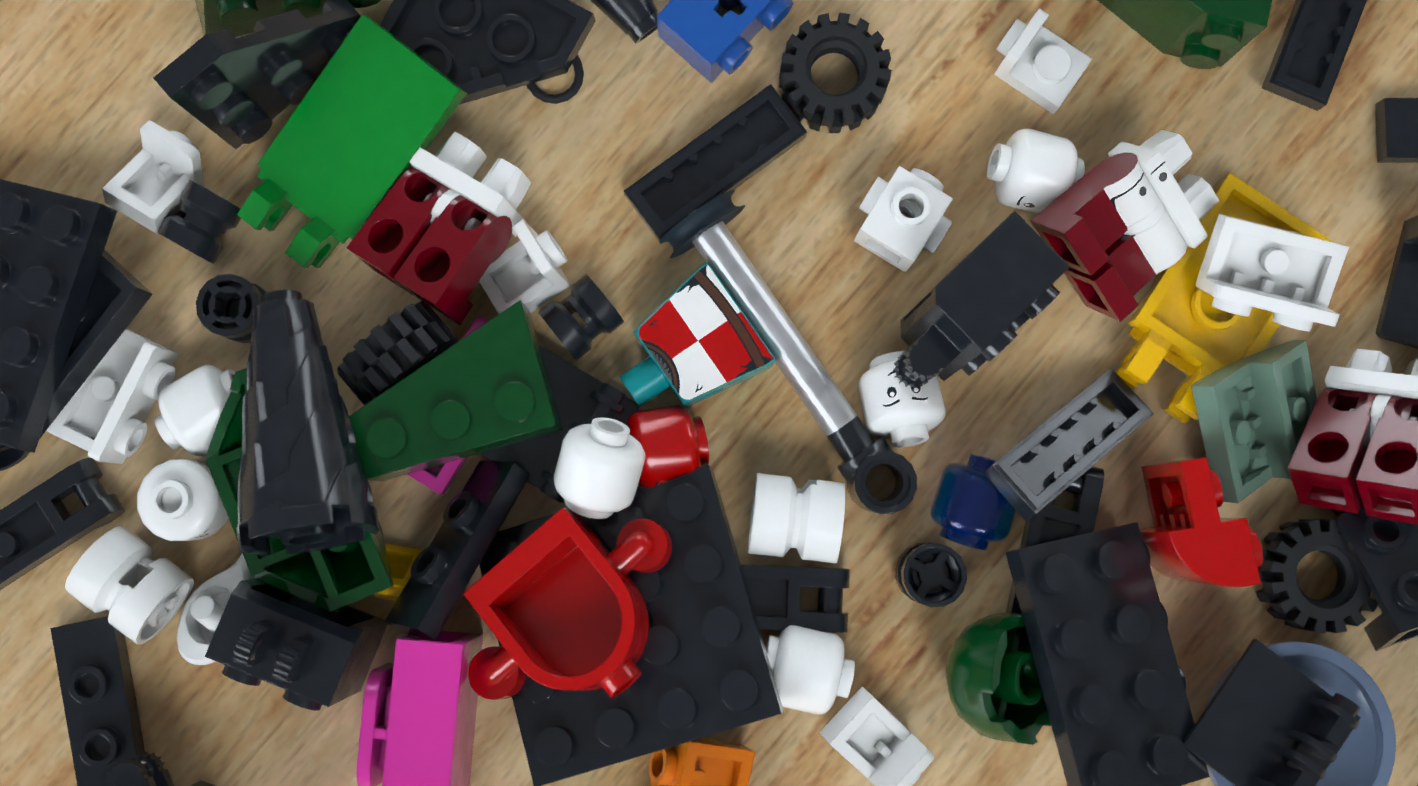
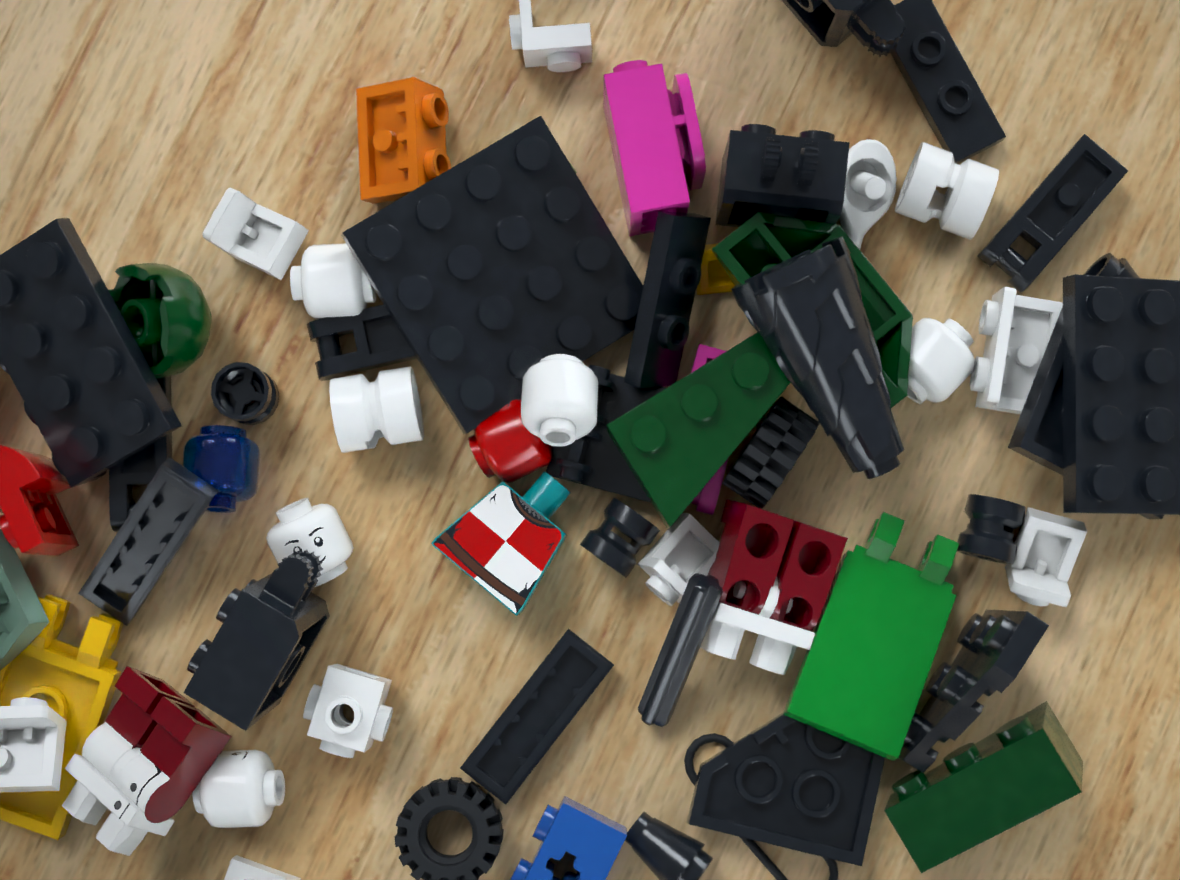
camera: 170 degrees right, 0 degrees up
white head [137,459,228,541] -> none
black wheel [196,274,268,343] -> none
red piece [463,507,672,700] -> none
piece [659,189,917,514] -> none
none -> black axle [638,573,723,727]

